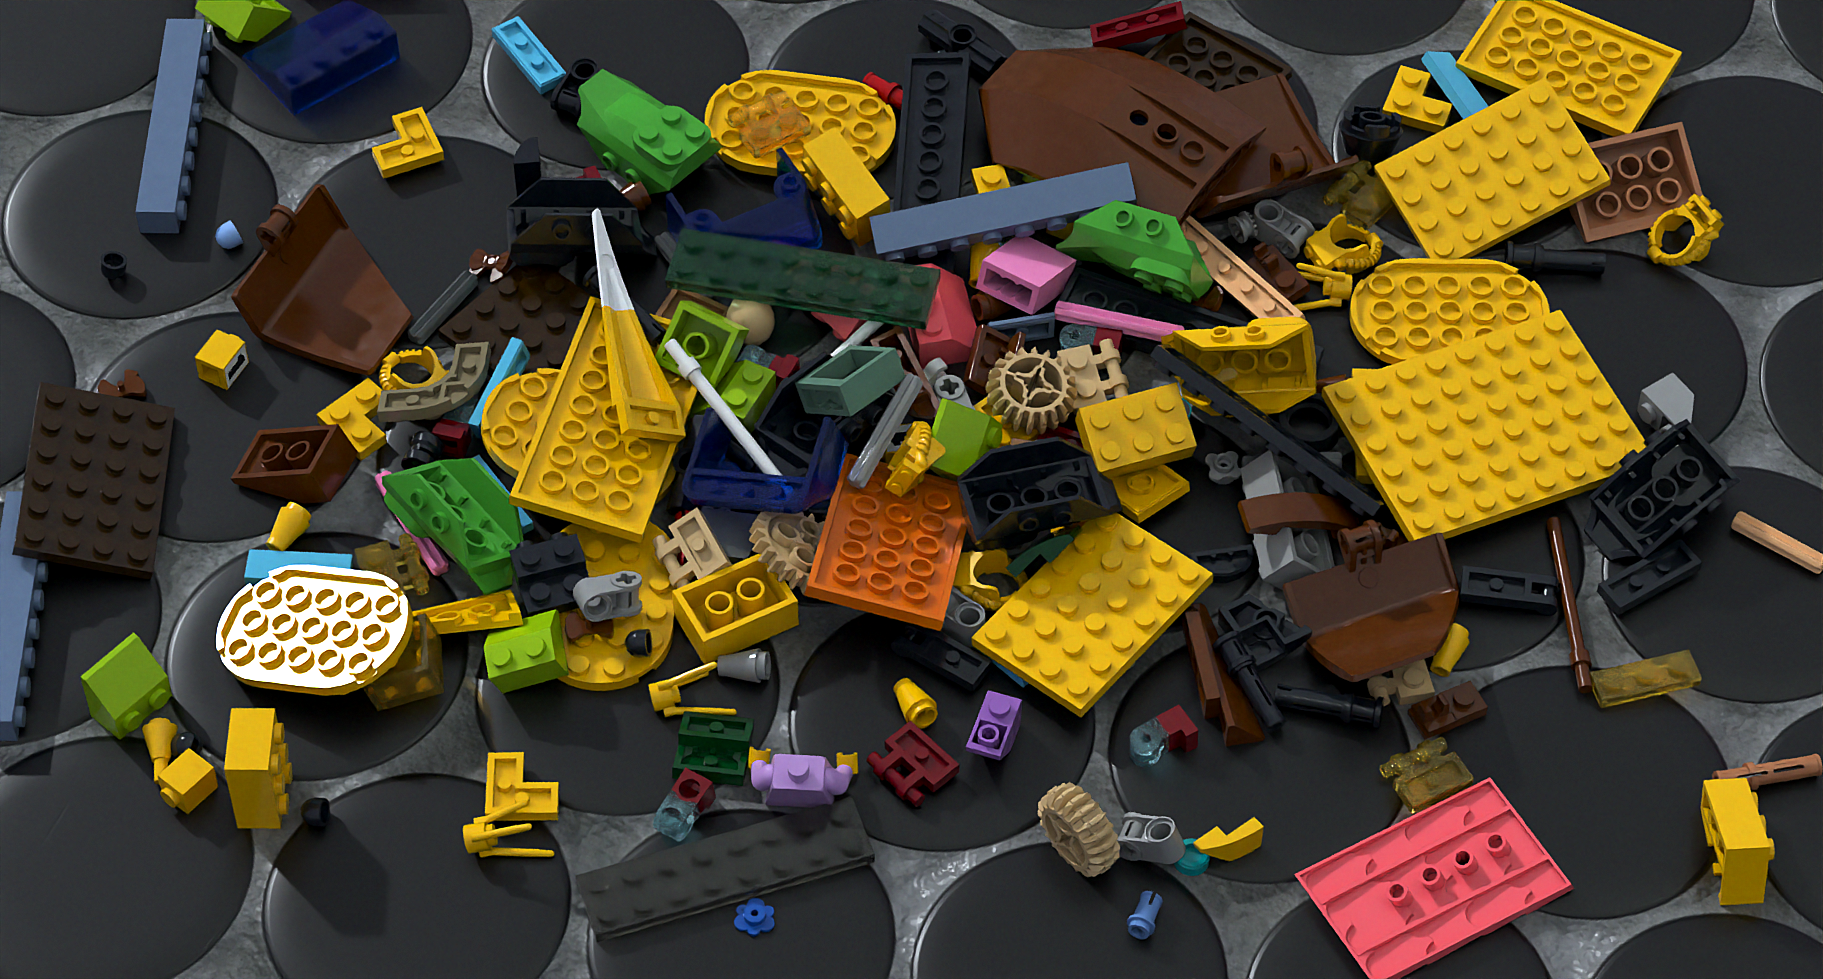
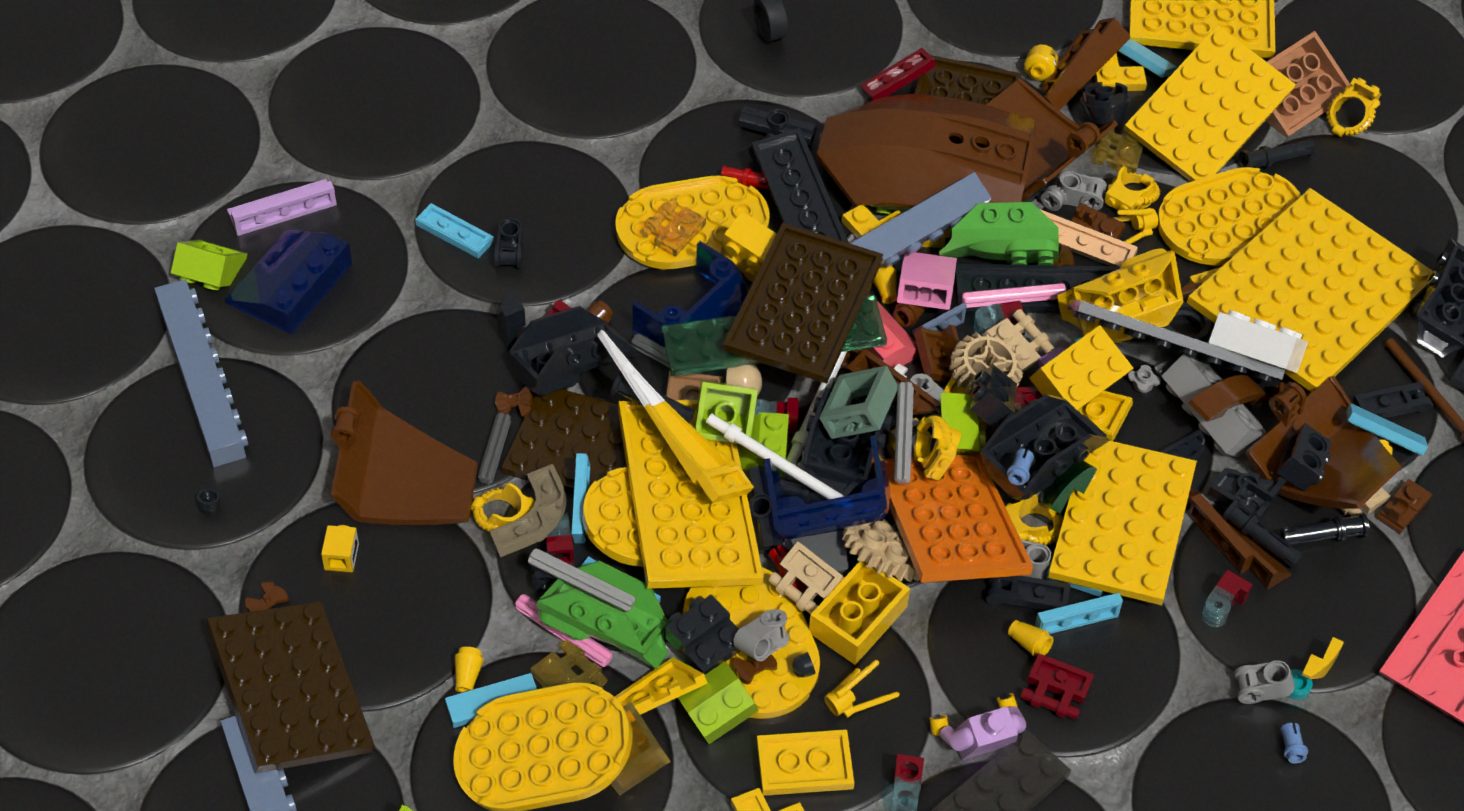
camera: 25 degrees left, 0 degrees up
light blue hinge [215,220,243,249] -> none
reddish brown slope [231,424,358,503] -> none
yellow plate [316,378,387,461] -> none
yellow plate [372,107,444,179] -> none
bright green slope [577,69,723,195] -> none
dark green slope [672,711,754,786] -> none
light grey cone [717,648,771,683] -> none
medium lavender slope [966,690,1022,760] -> none
tan gear [1038,782,1120,877] -> none
clear yellow plate [1379,737,1474,814] -> none
light grey slope [1637,373,1694,434] -> none
none -> light grey axle [528,549,636,612]
none -> dark brown plate [723,222,883,384]
none -> yellow plate [757,730,854,796]
none -> black brick [970,364,1017,429]
none -> medium blue pin [1007,449,1034,485]
none -> yellow head [1024,44,1058,81]
none -> medium azure tile [1035,593,1123,634]
none -> reddish brown wedge [1042,17,1130,110]
none -> white brick [1209,310,1308,373]
none -> black brick [1277,423,1332,491]
none -> medium azure tile [1346,403,1428,455]

